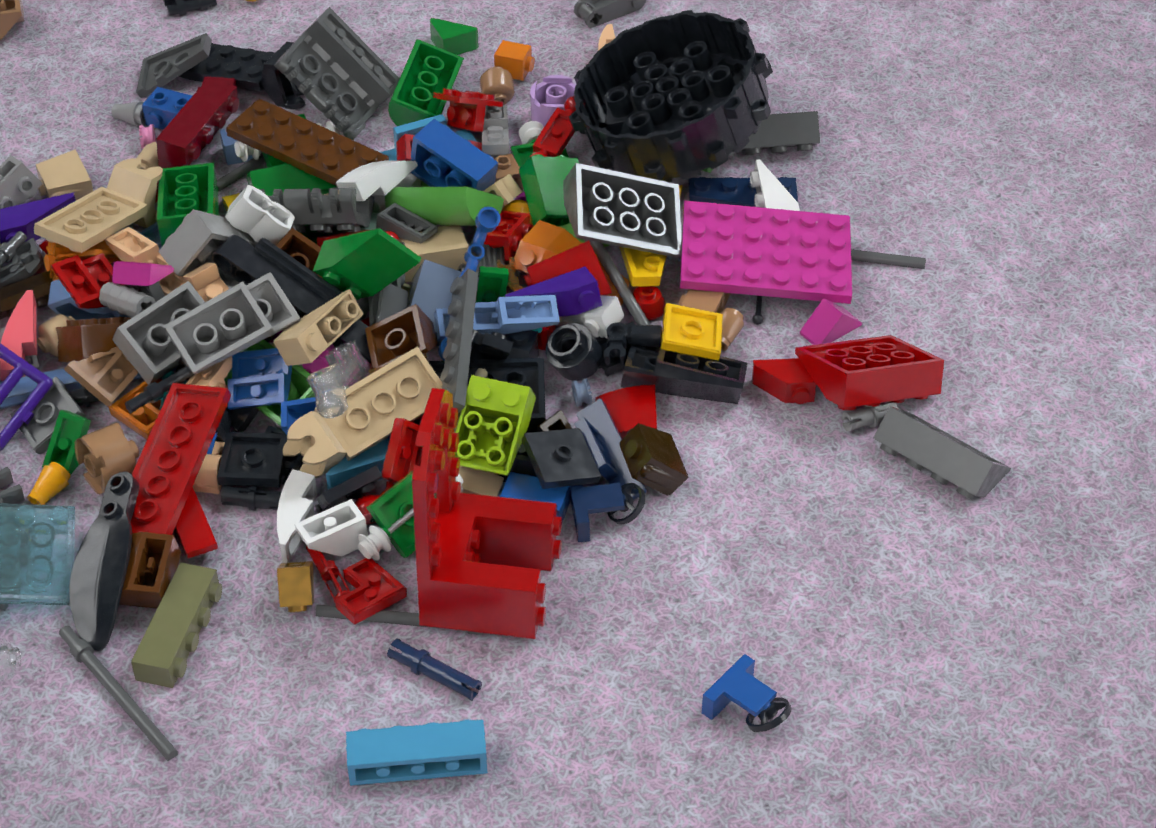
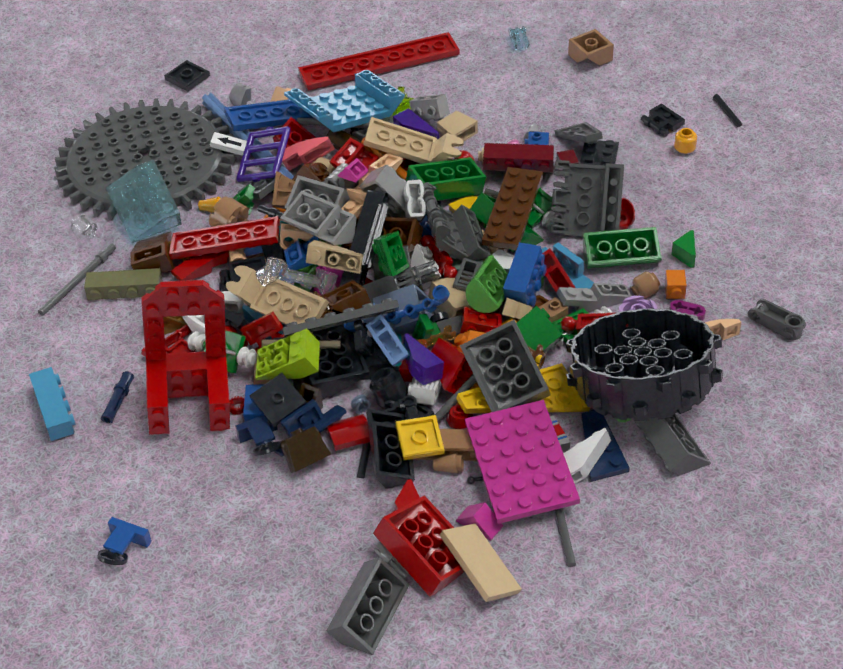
camera: 75 degrees right, 0 degrees up
black plant [69,471,140,651] -> none
white slope [336,160,418,201] -> none
red bracket [433,88,503,132] -> none
none -> black bar [357,442,371,478]
none -> tan tile [440,524,522,602]
none -> magenta beam [670,300,706,321]

